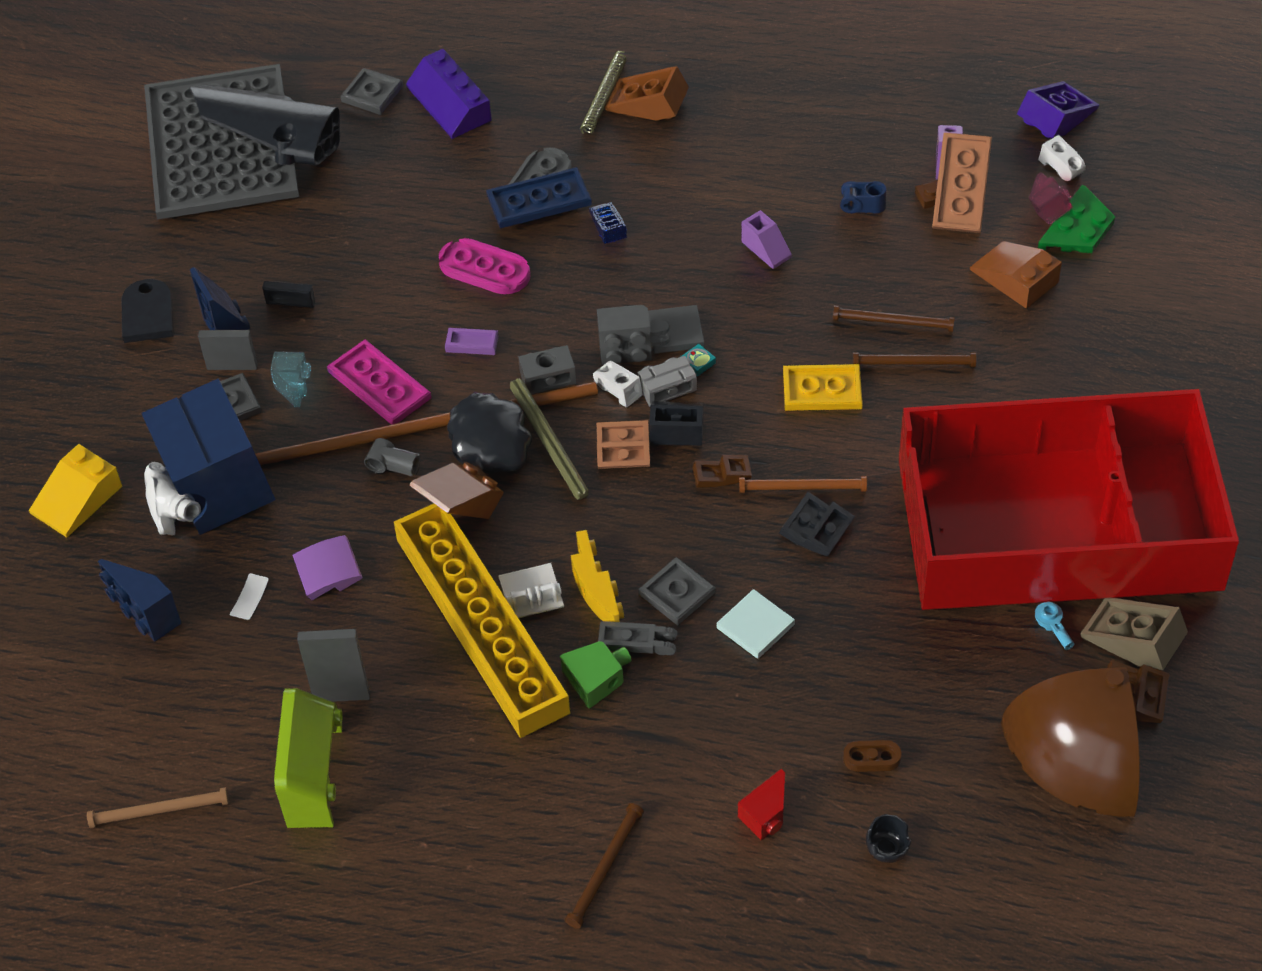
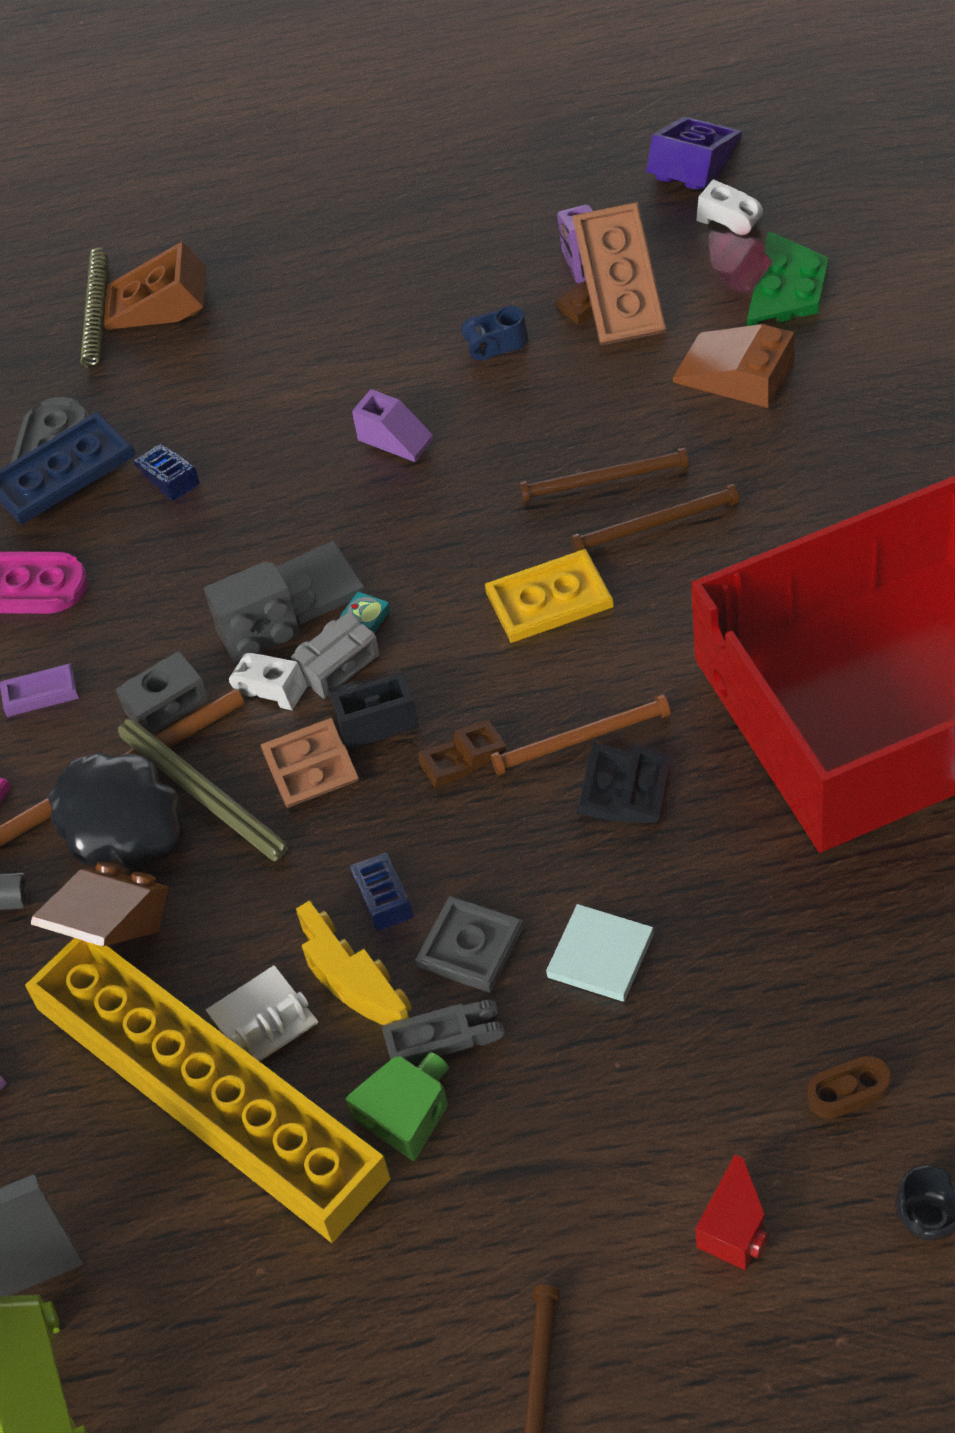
camera: 15 degrees left, 0 degrees up
none -> clear blue slope [349,852,414,932]

